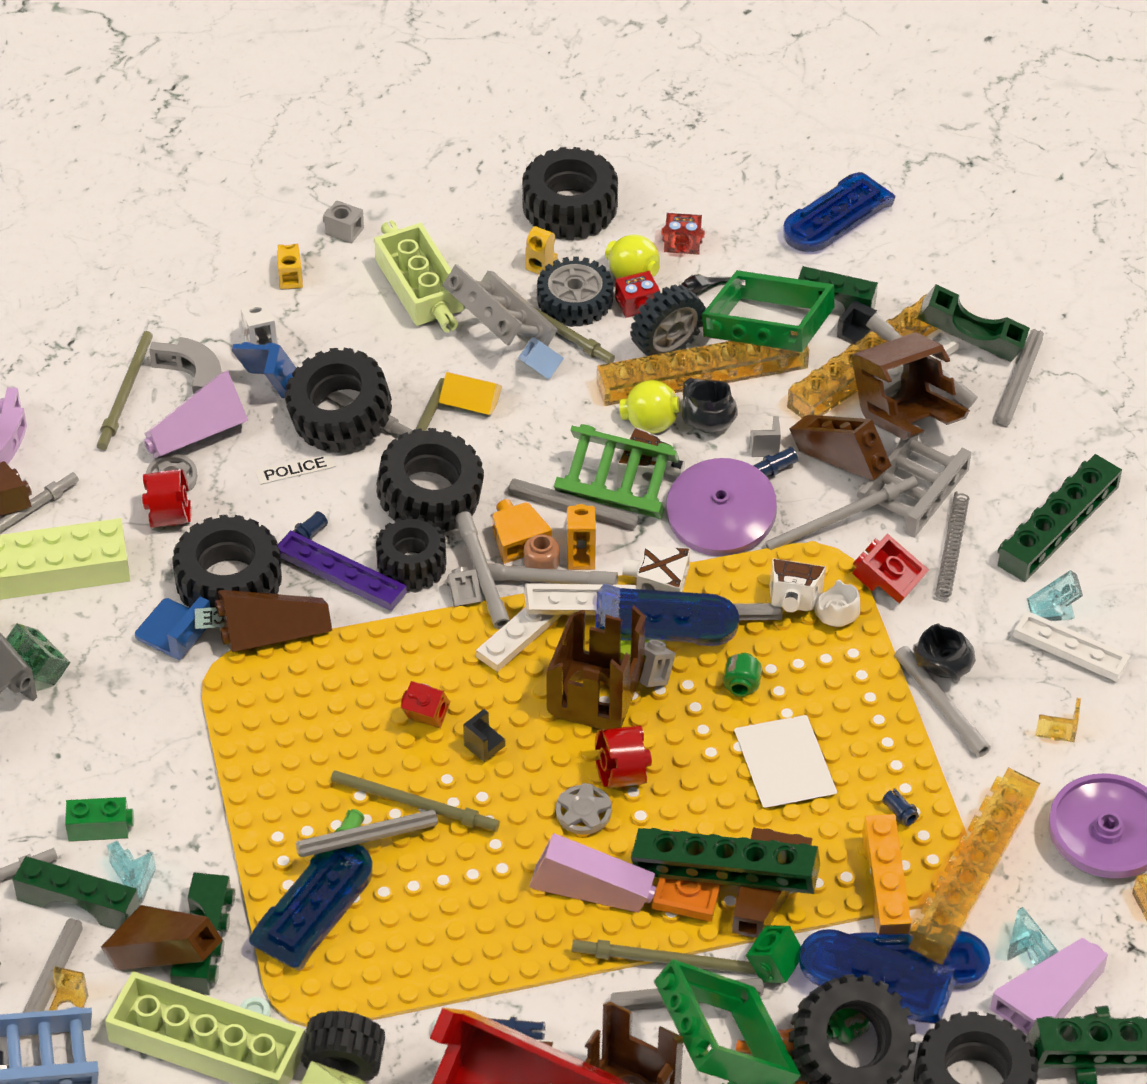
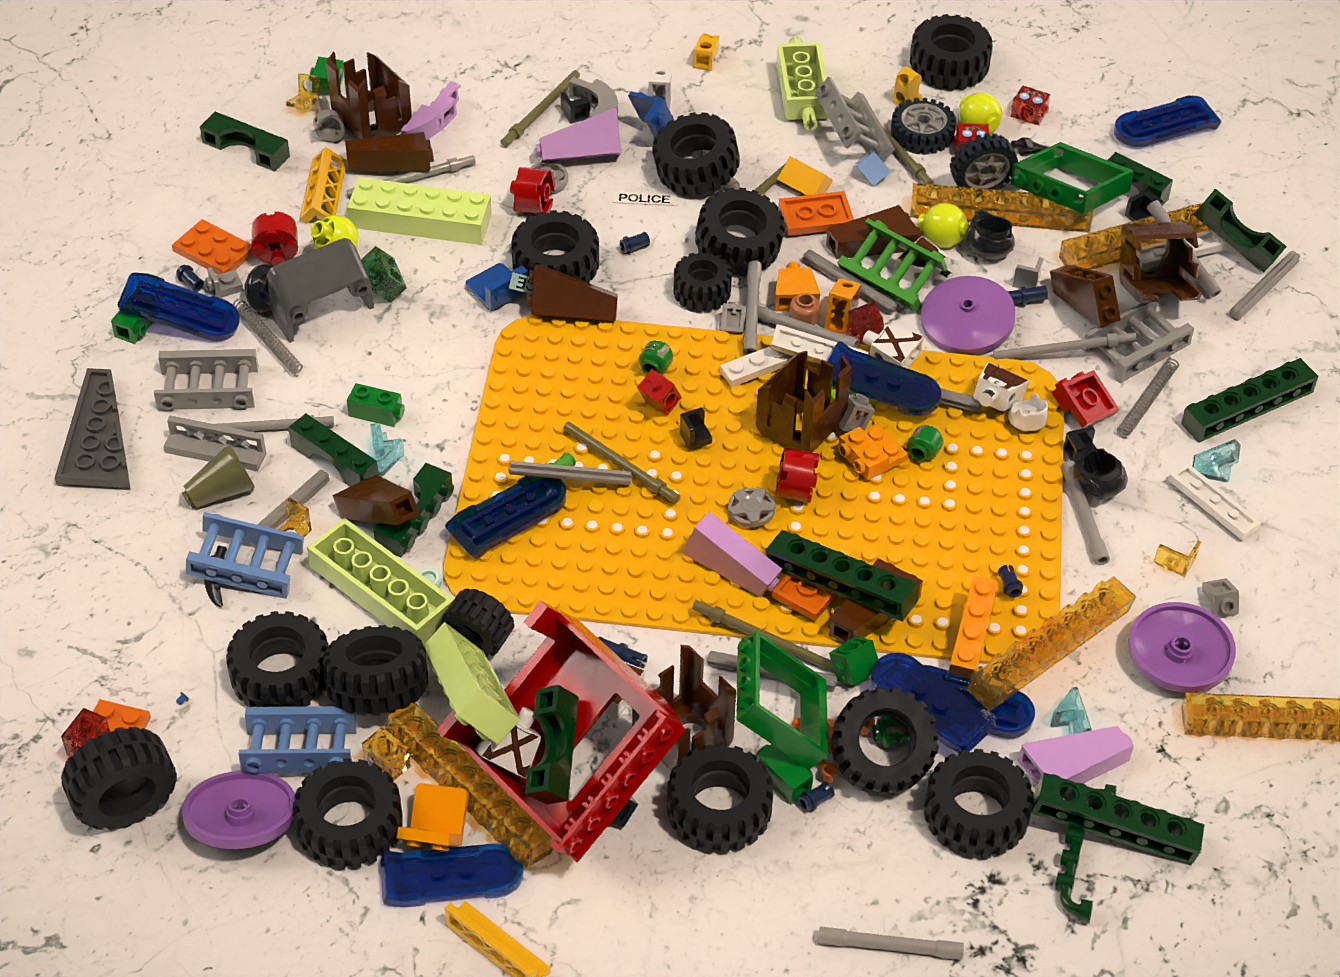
camera: 20 degrees right, 0 degrees up
dark purple plate [278,530,407,611] -> none
light grey brick [323,200,364,243] -> none
white sticker [734,715,837,808] -> none
none -> black panel [561,91,590,124]
none -> green head [638,340,674,375]
none -> orange plate [778,191,854,236]
none -> reddish brown slope [826,205,922,259]
none -> light orange plate [838,423,908,480]
none -> clear red head [846,301,884,345]
none -> black panel [1063,426,1097,463]
none -> light grey bracket [1202,578,1239,618]

